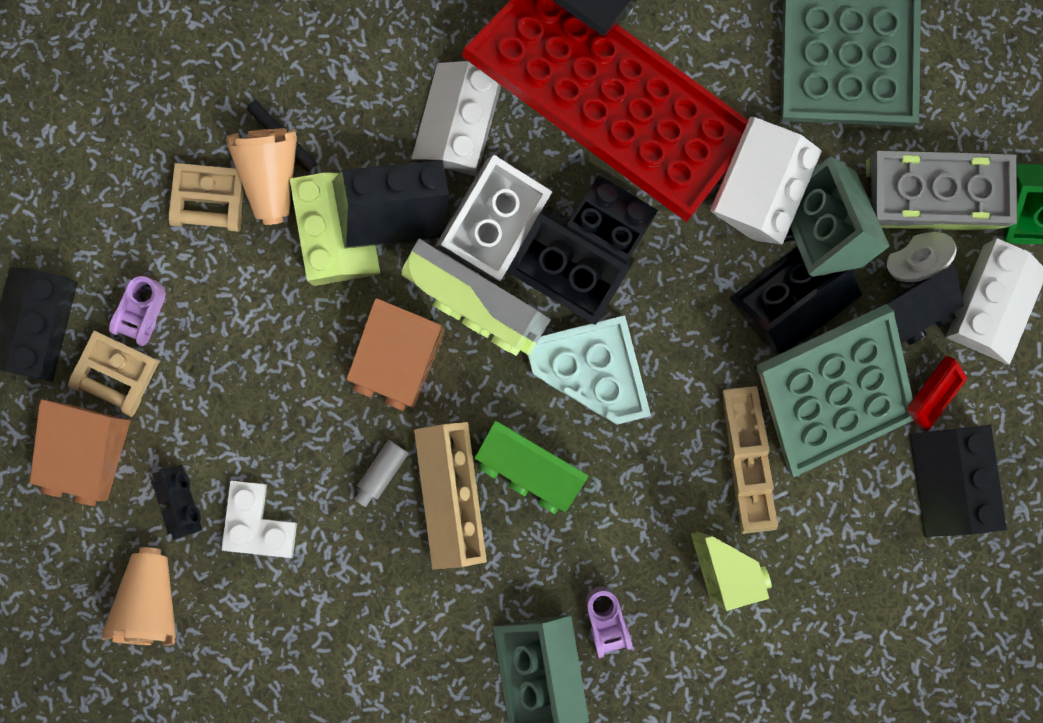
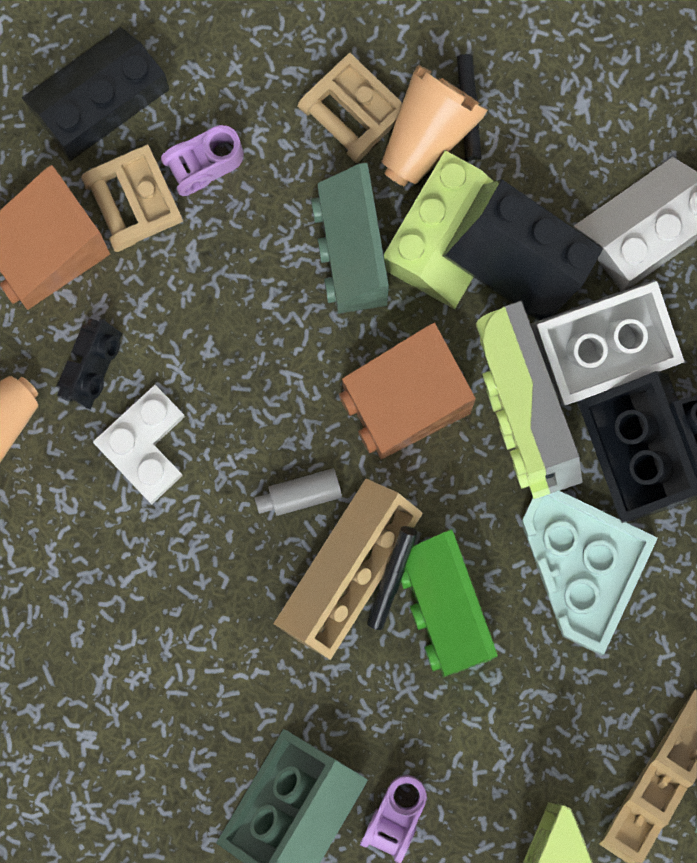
camera: 45 degrees right, 5 degrees down
none -> sand green slope [311,162,389,314]
none -> black piece [367,526,417,630]

